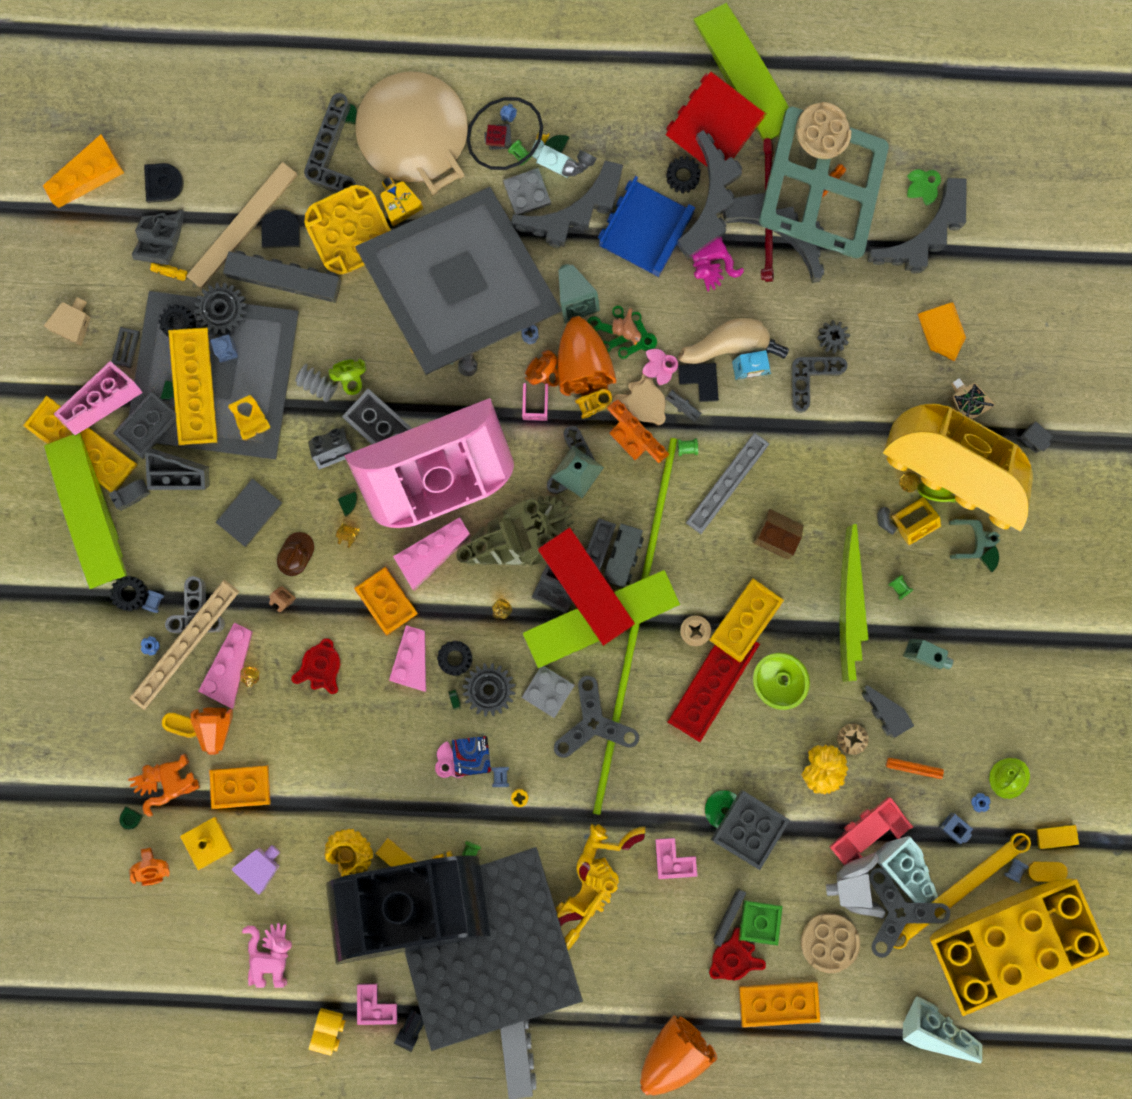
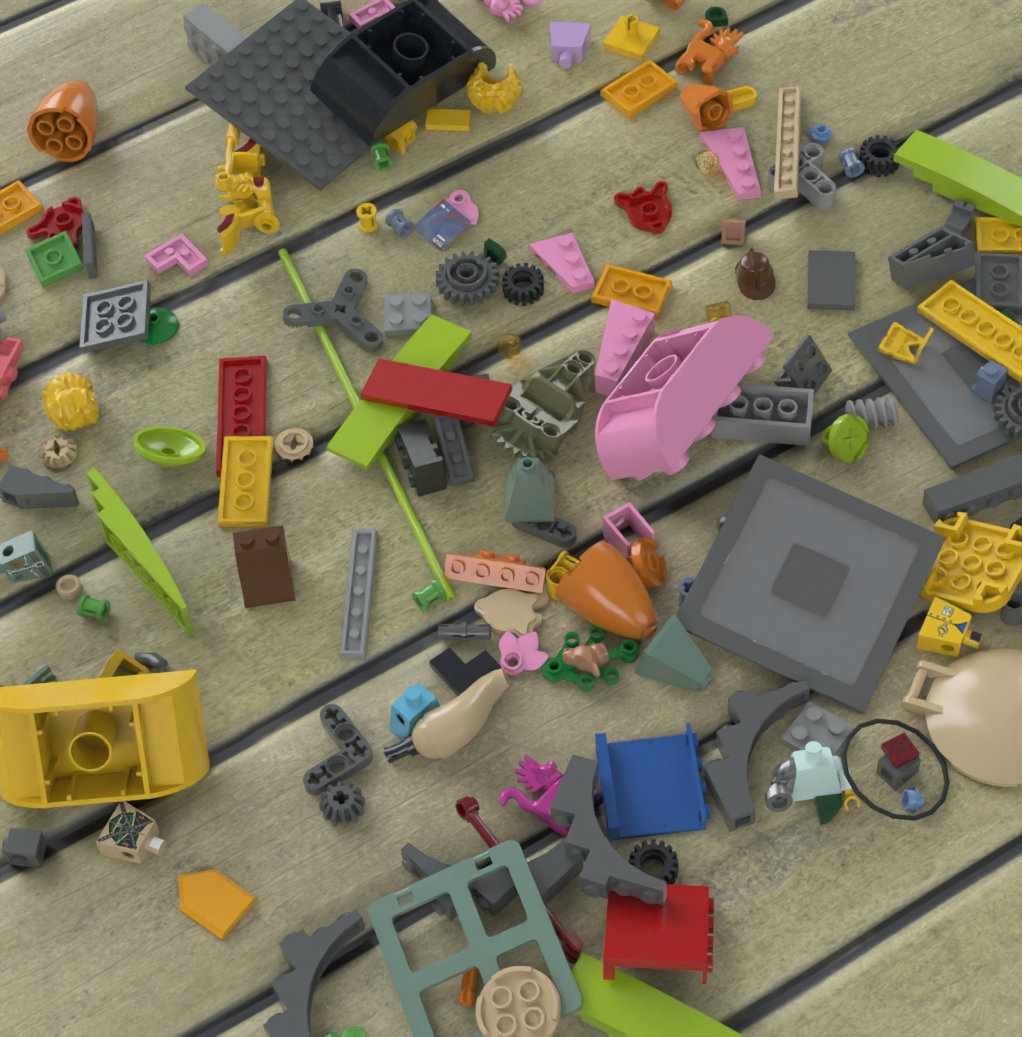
camera: 150 degrees right, 30 degrees down
bright green bush [508,140,532,166] -> none
none -> tan tile [56,575,82,600]

